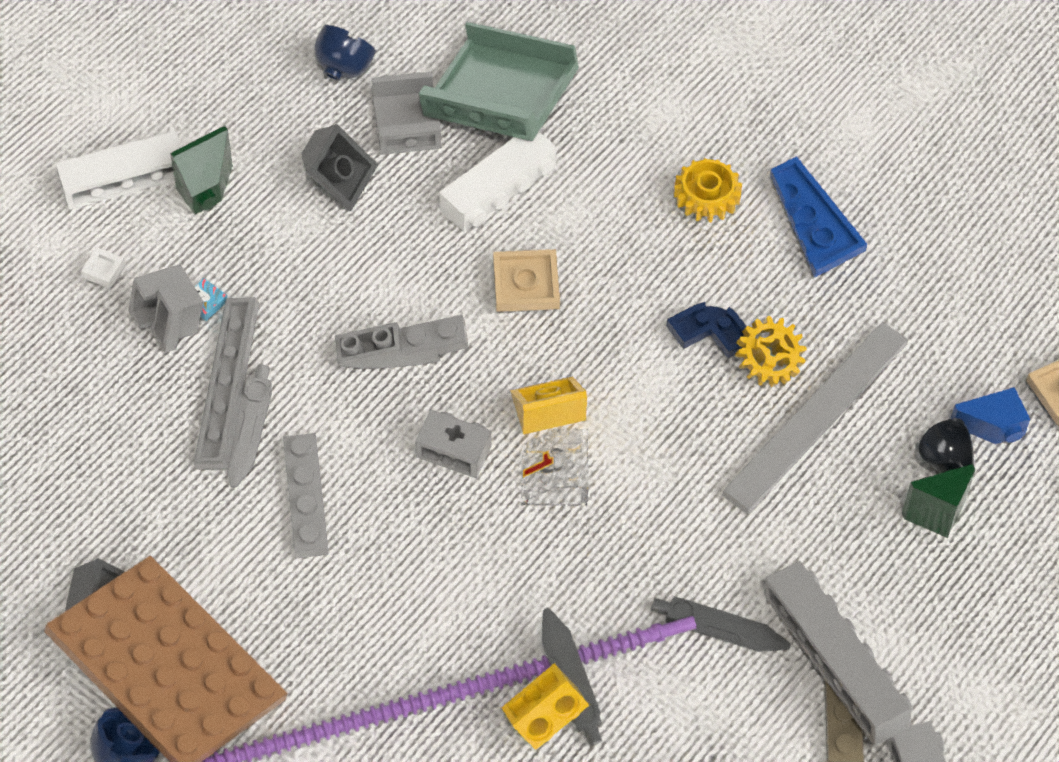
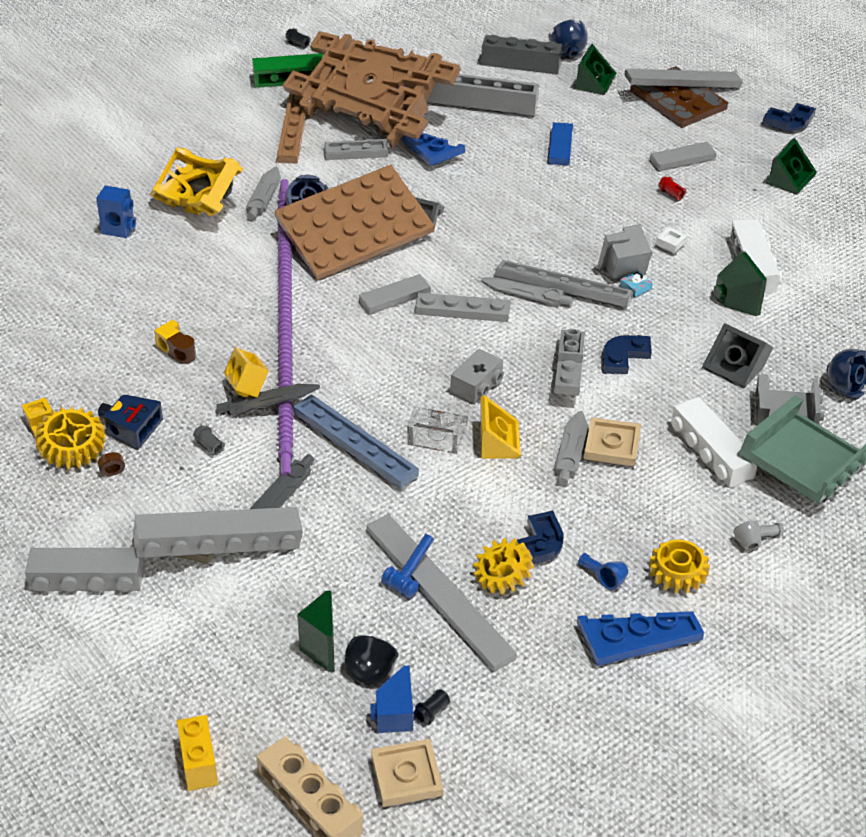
camera: 105 degrees right, 15 degrees down
none -> dark grey pin [193,425,225,455]
none -> sand blue plate [293,394,419,489]
none -> light grey tile [359,274,431,314]
none -> blue piece [381,533,434,598]
none -> black pin [413,689,451,724]
none -> light grey piece [555,411,588,486]
none -> blue bar [578,553,629,590]
none -> dark blue plate [603,335,652,374]
none -> light grey bar [733,521,784,551]

